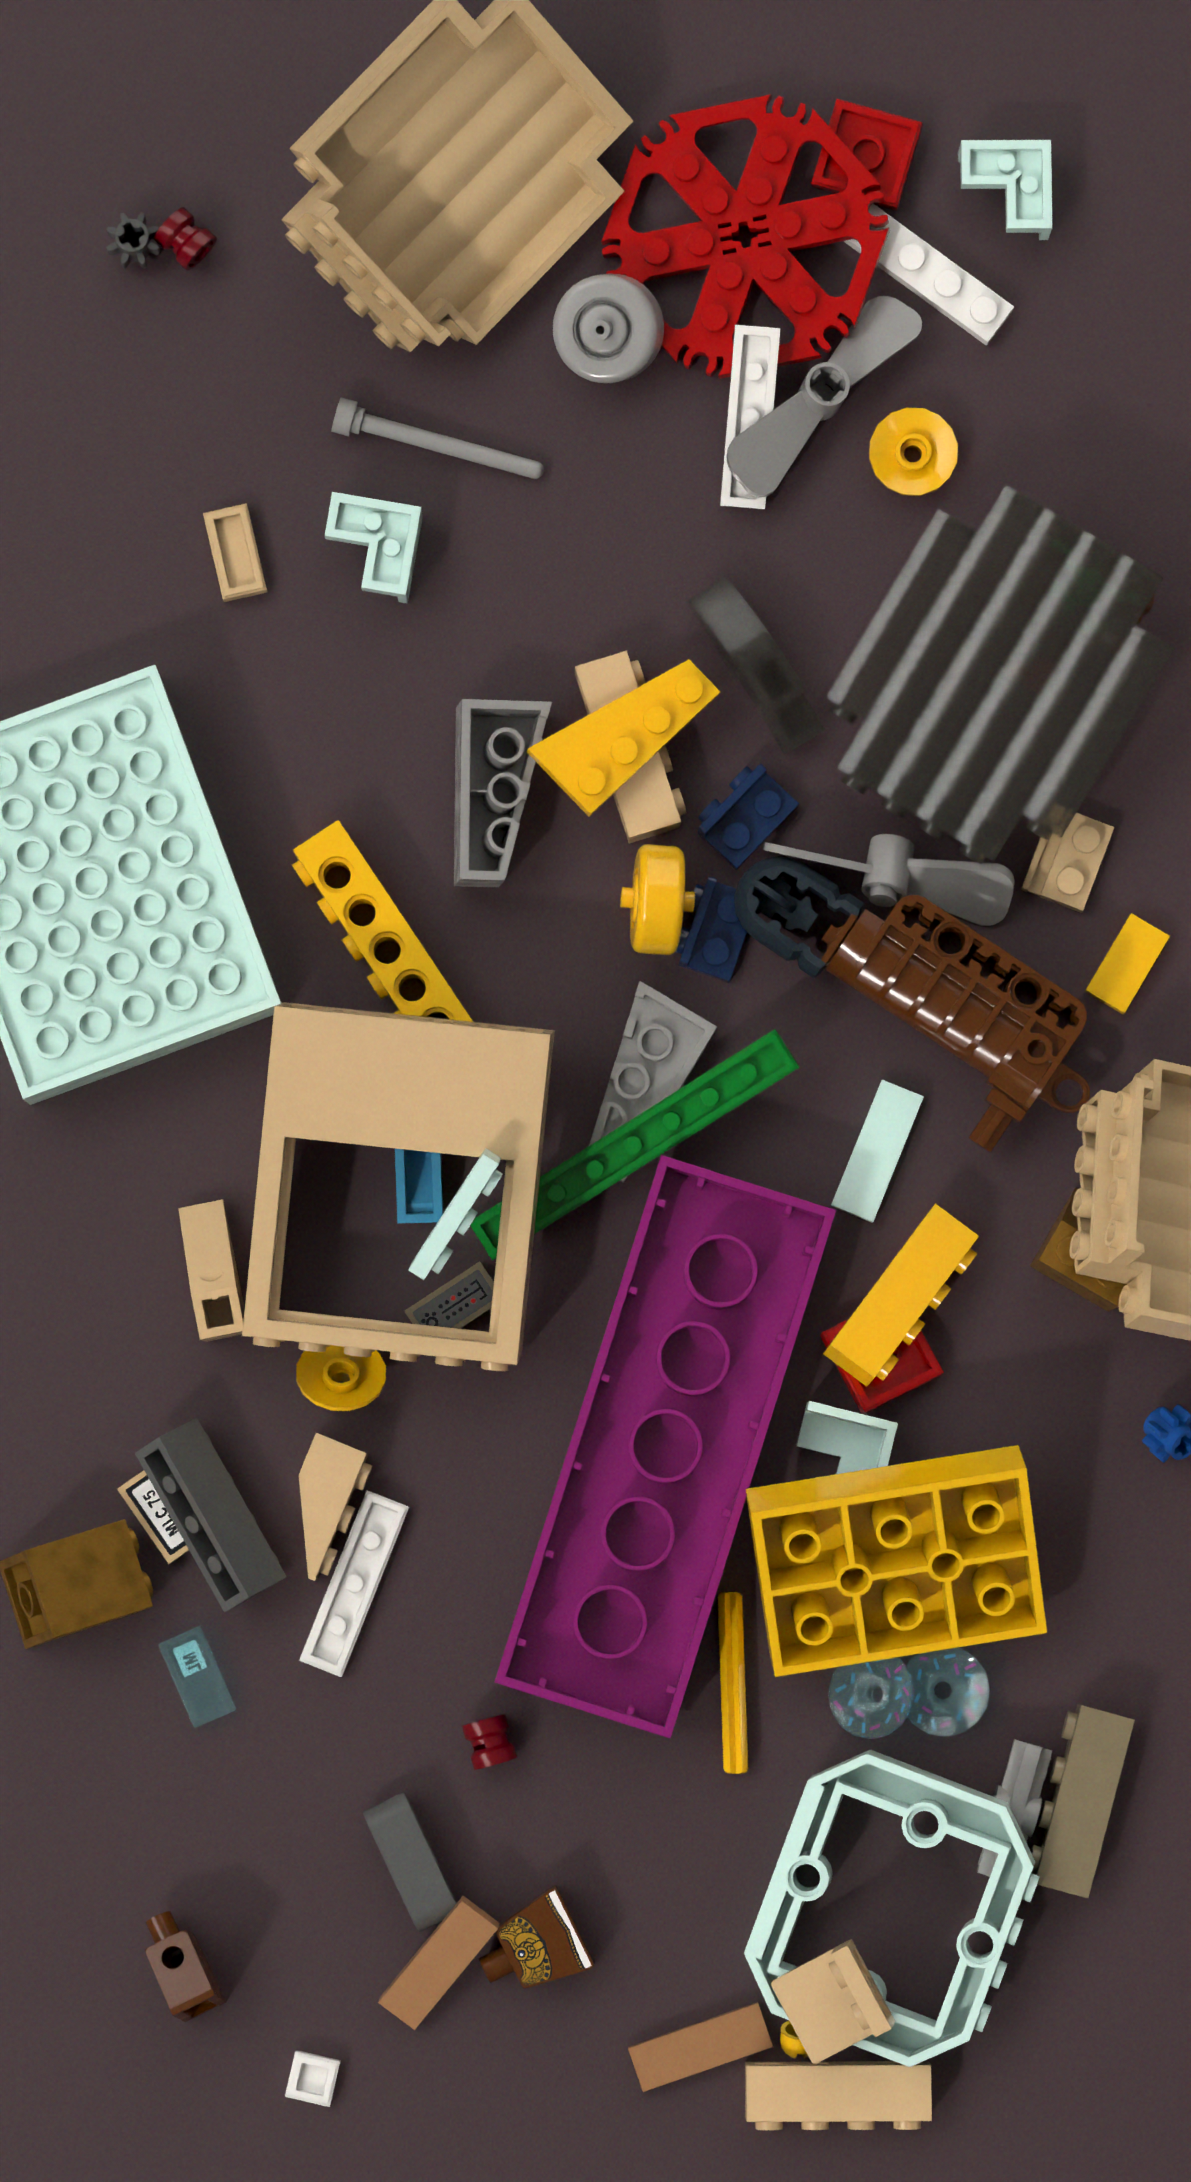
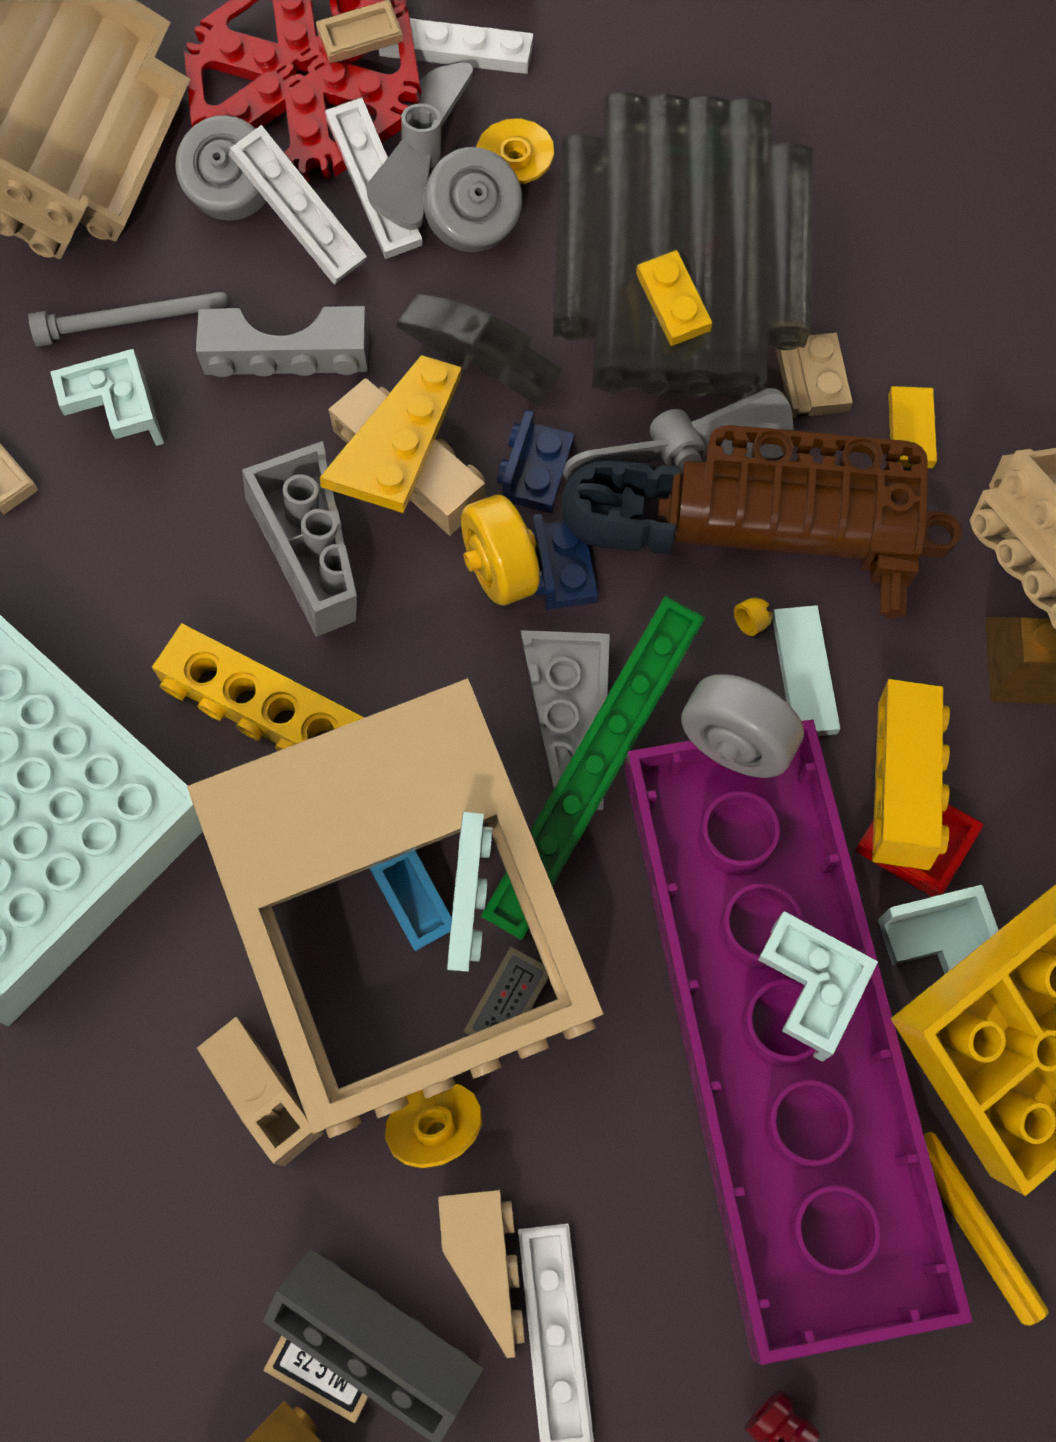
camera: 25 degrees left, 15 degrees down
none -> light grey arch [196,306,369,377]
none -> white plate [229,125,367,285]
none -> tan tile [316,0,403,63]
none -> light grey wheel [423,147,522,252]
none -> yellow plate [636,250,712,346]
none -> light grey wheel [681,674,804,778]
none -> yellow hinge [734,597,773,636]
none -> light aqua panel [758,911,878,1062]

